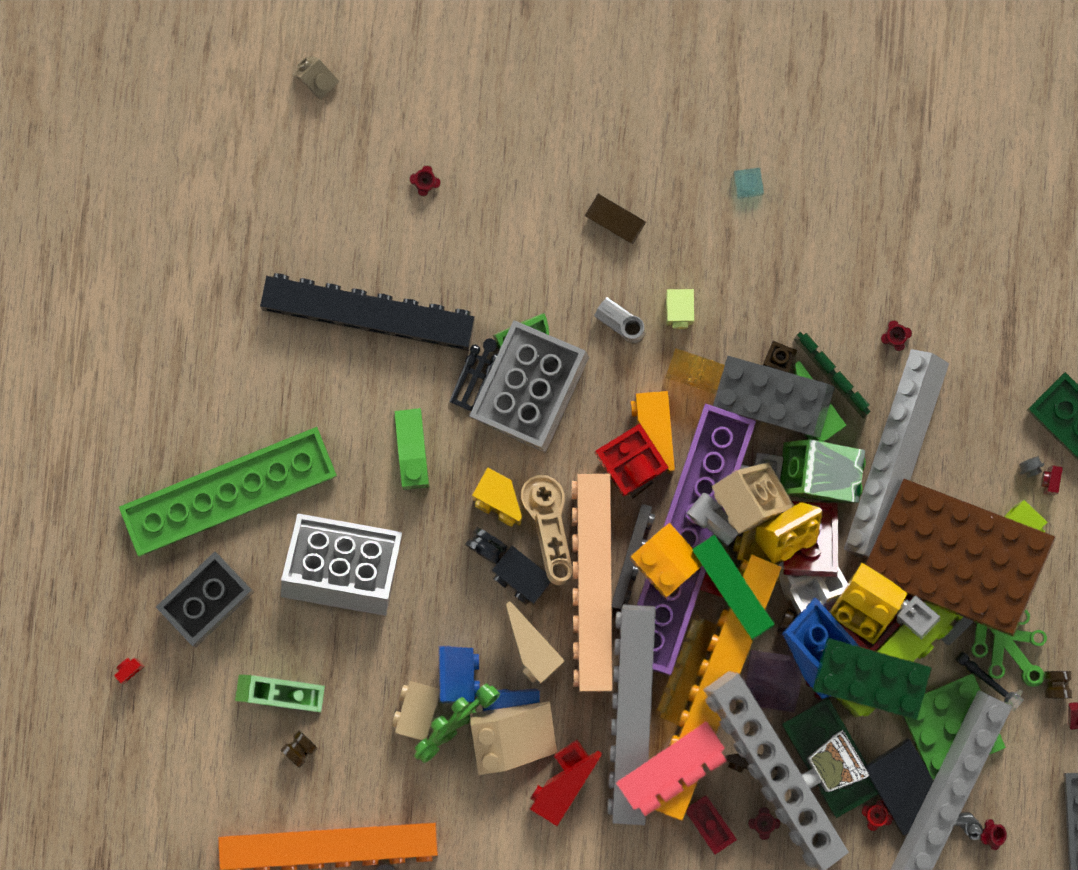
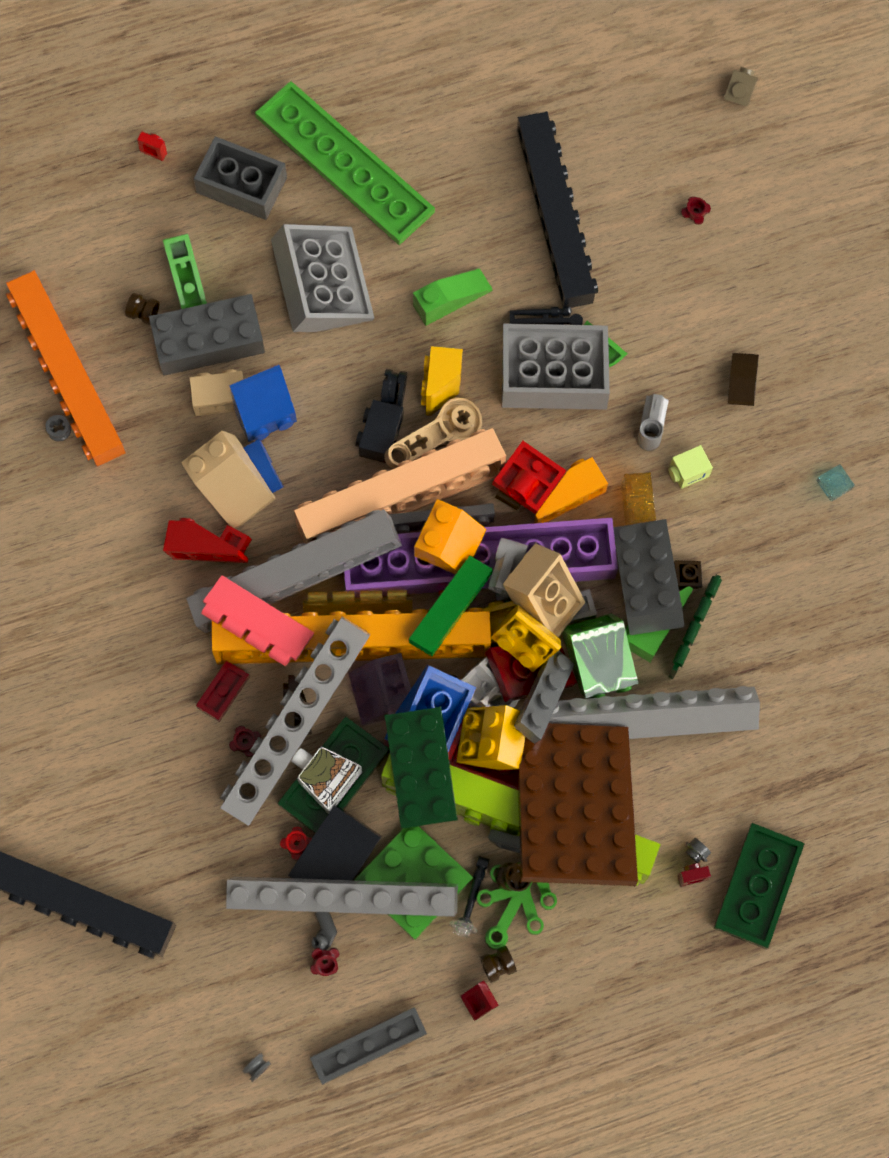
camera: 65 degrees right, 10 degrees down
bright green plant [414,684,500,763] -> none
tan slope [506,601,565,685] -> none
dark red plate [881,320,912,351] -> none
light grey bracket [897,596,940,639] -> none
none -> dark grey brick [149,294,265,376]
none -> dark brown wheel [495,862,531,892]
none -> dark grey plate [514,650,574,744]

